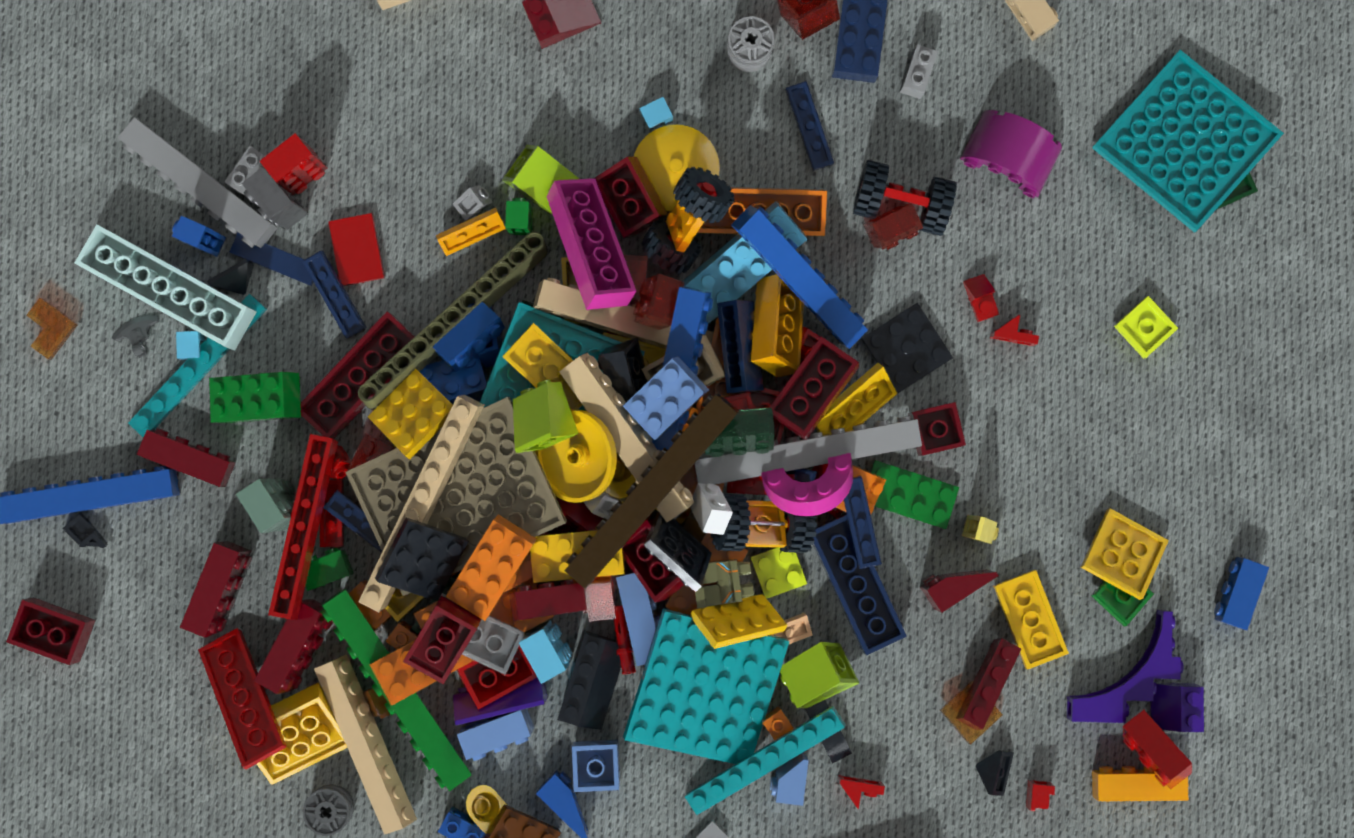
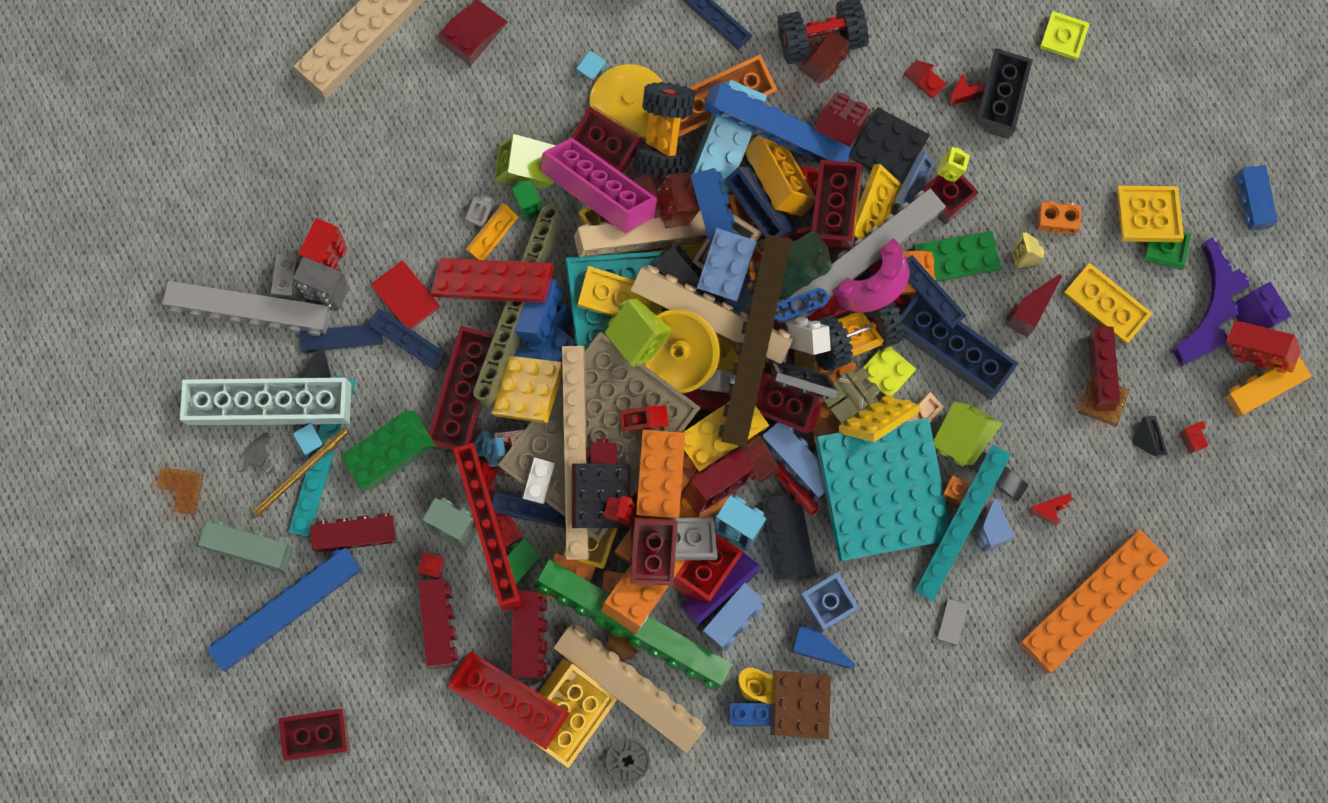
camera: 30 degrees left, 10 degrees down
black slope [62,512,108,548] -> none
blue brick [172,216,226,257] -> none
none -> sand green brick [198,519,294,573]
none -> pearl gold bar [252,427,349,517]
none -> red brick [418,552,446,579]
none -> red plate [430,258,554,303]
none -> dark azure tile [473,430,506,467]
none -> white plate [523,458,555,504]
none -> dark red brick [587,439,617,464]
none -> red slope [604,496,637,527]
none -> red slope [620,405,669,432]
none -> blue beam [774,288,829,323]
none -> dark red brick [814,92,871,147]
none -> medium blue plate [893,152,935,208]
none -> neon yellow brick [937,147,970,182]
none -> black slope [976,48,1033,139]
none -> orange brick [1037,201,1082,235]

